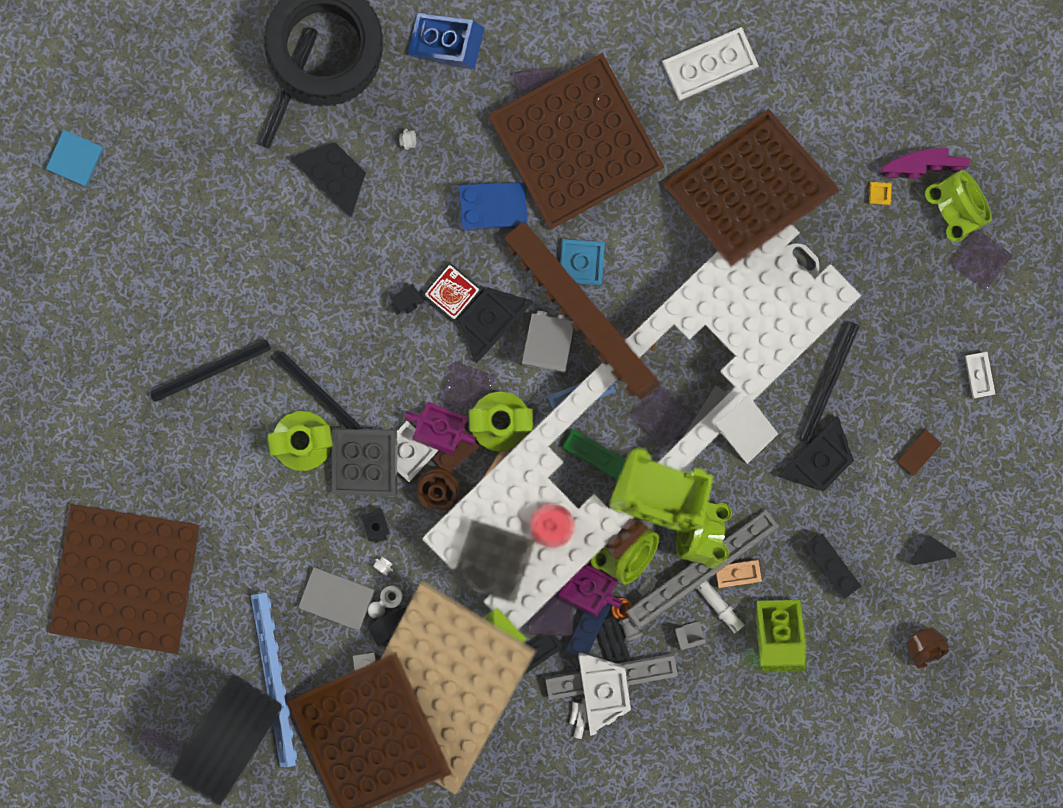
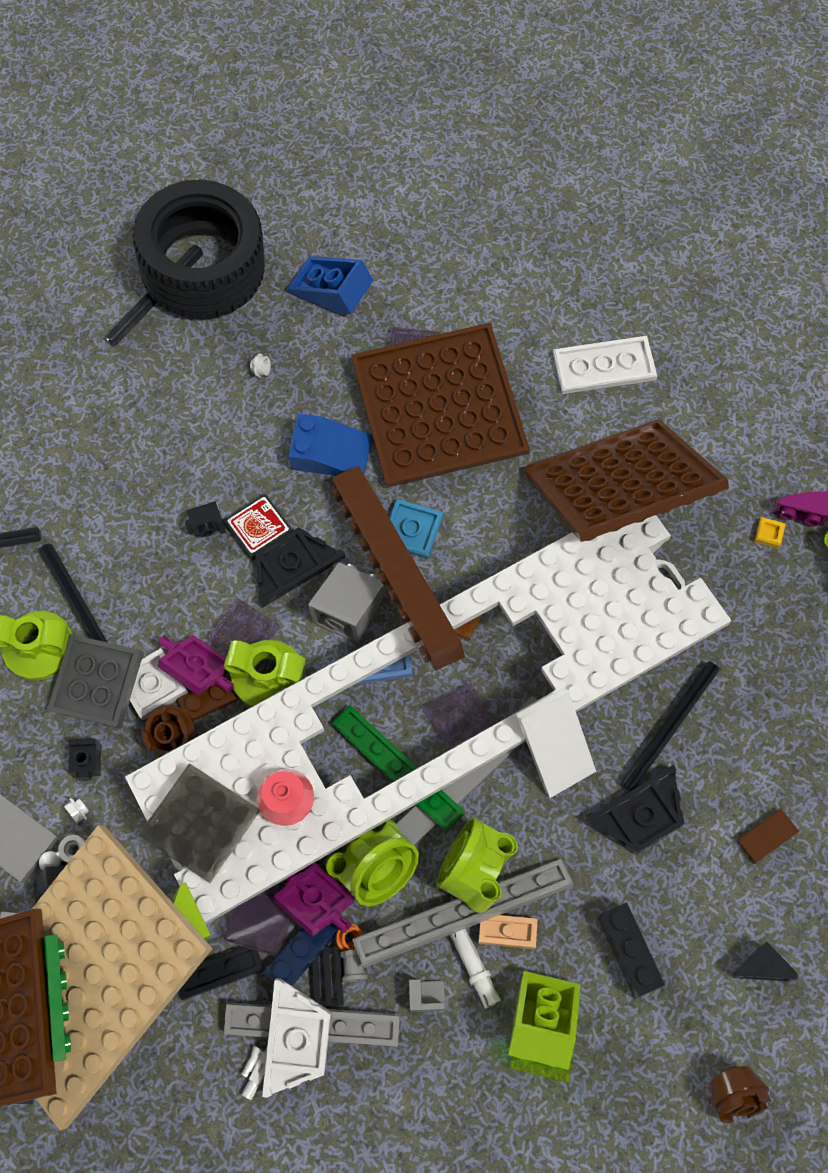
camera: 15 degrees right, 20 degrees down
black wing [291,142,366,218] -> none
reddish brown plate [605,517,649,559] -> none
lime windscreen [609,448,713,532] -> none
none -> green plate [43,934,71,1062]

